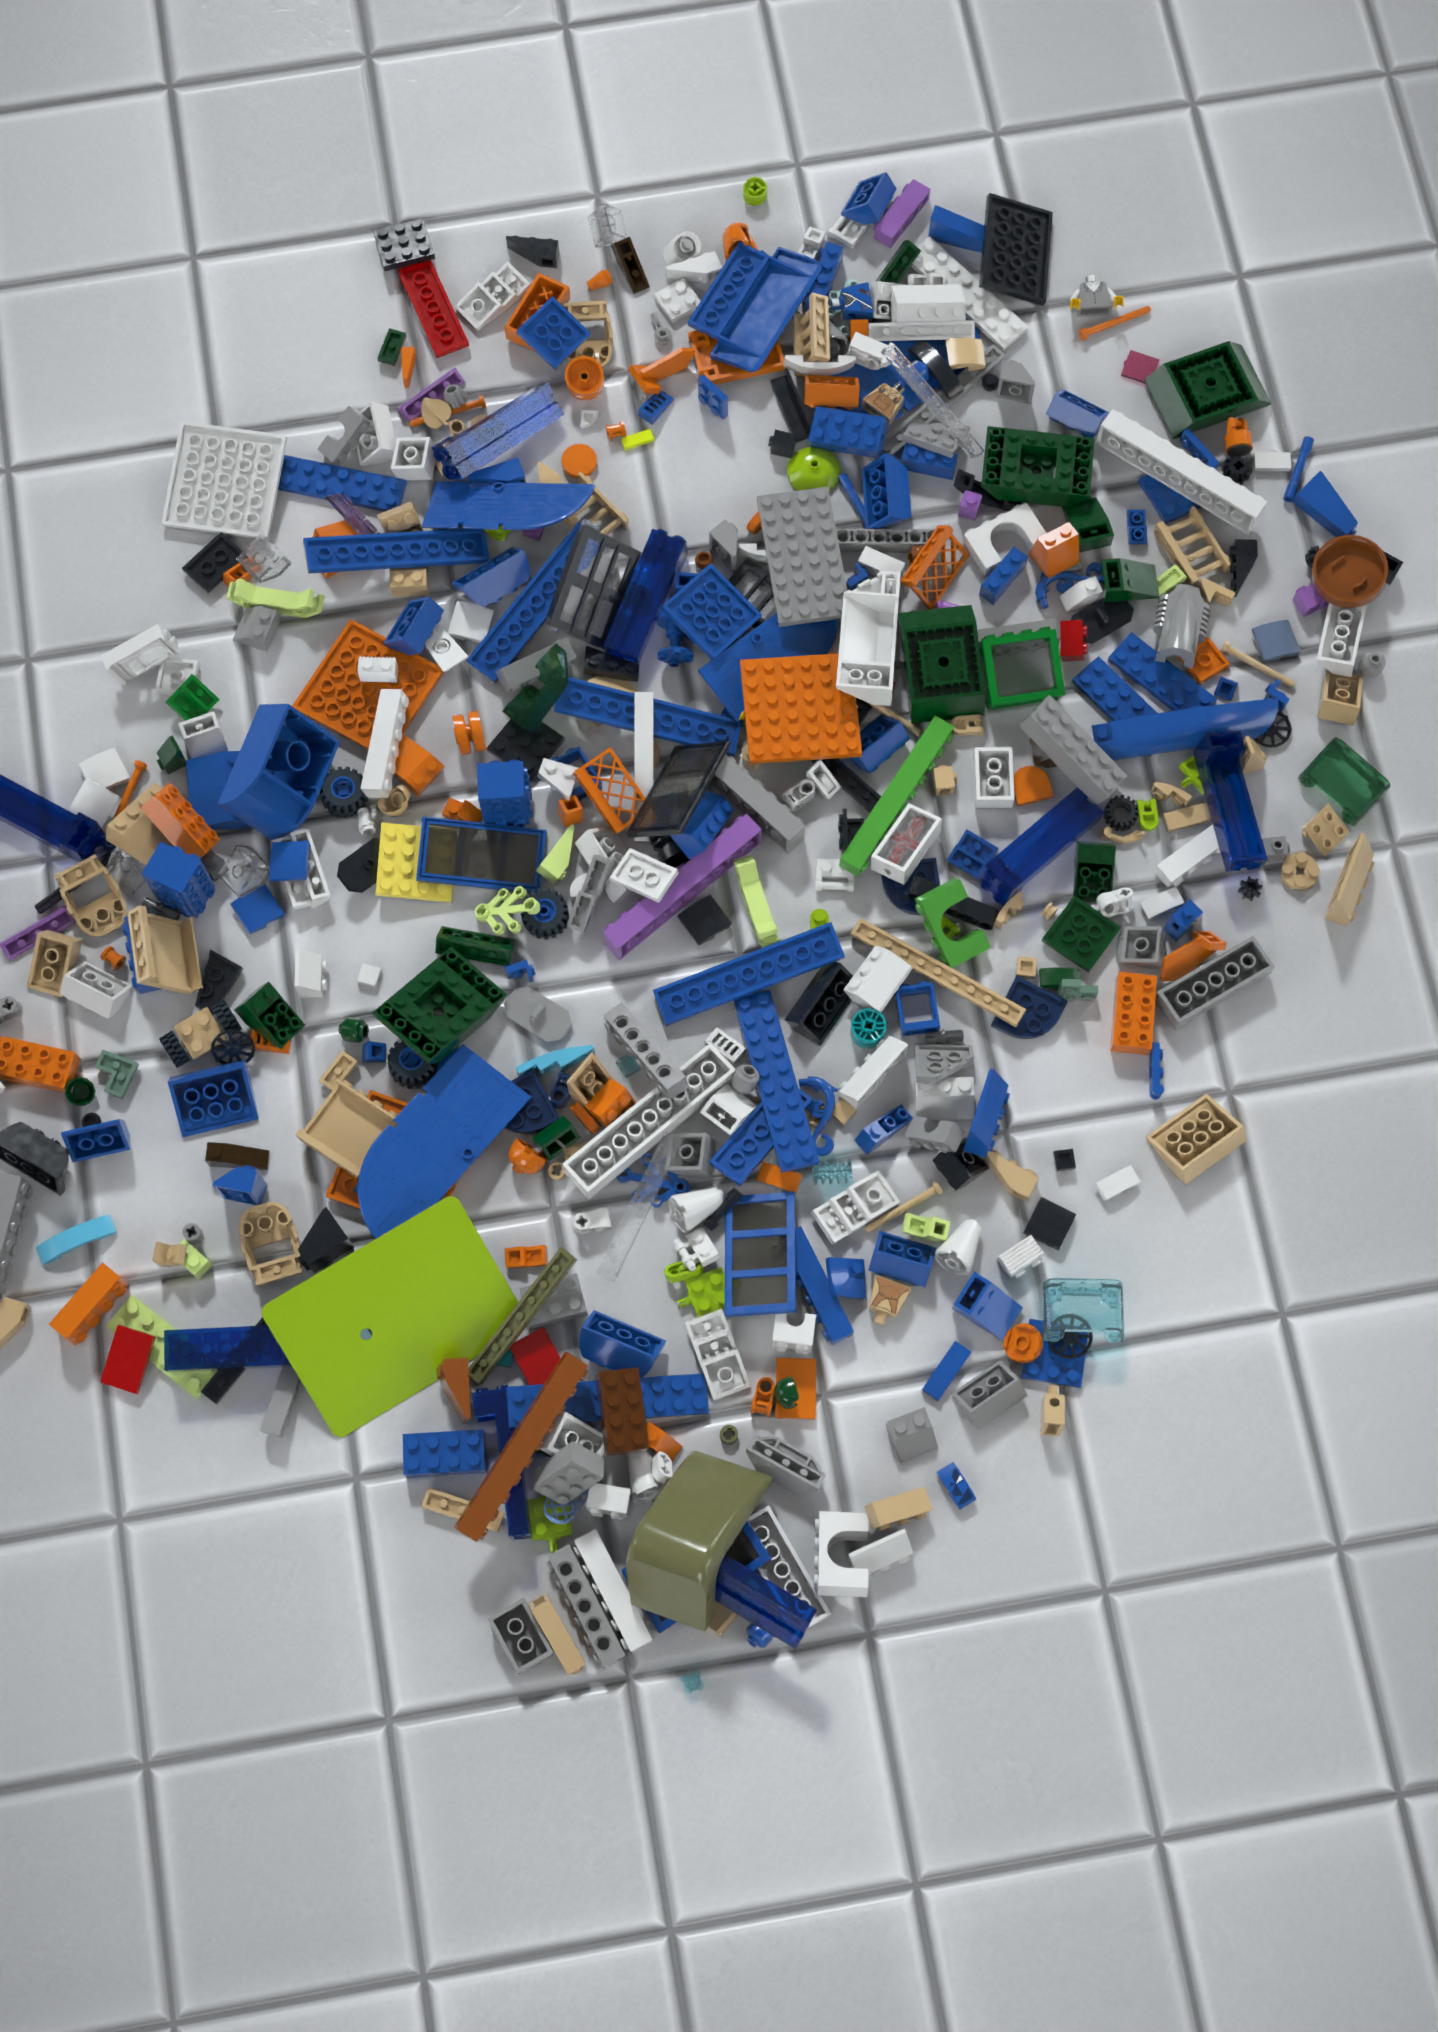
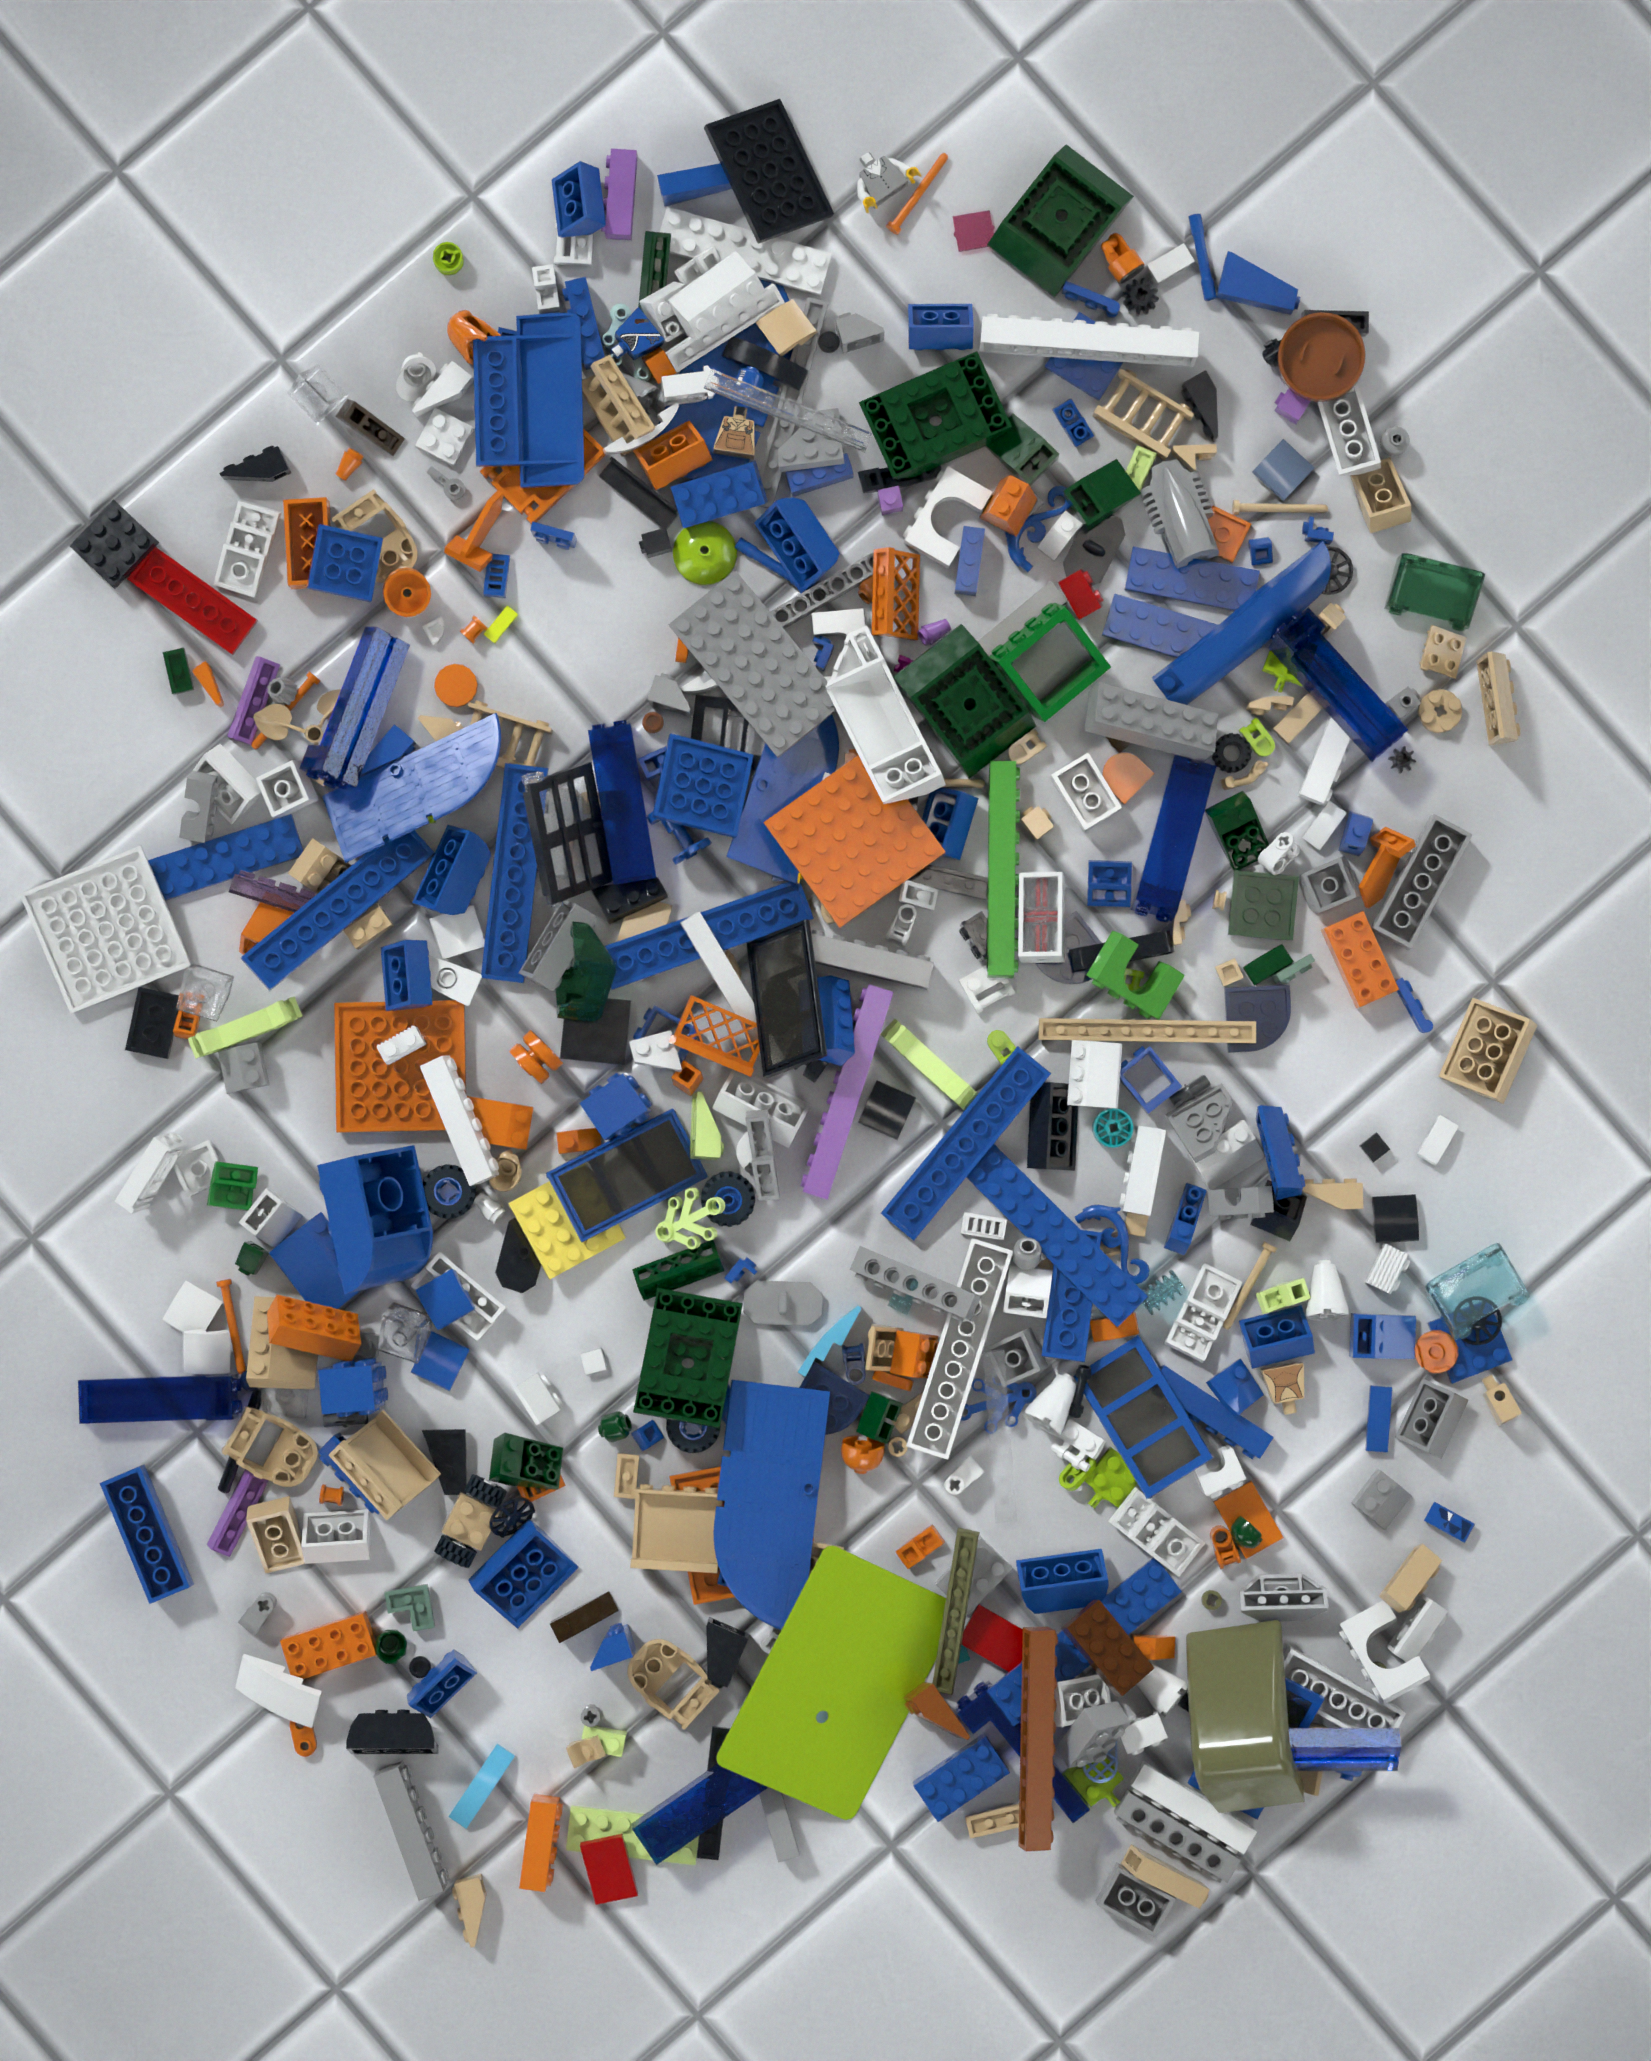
camera: 30 degrees left, 15 degrees up
white plate [610,848,679,903] -> none
white beam [652,1451,673,1484] -> none
clear light blue plate [681,1670,704,1694] -> none

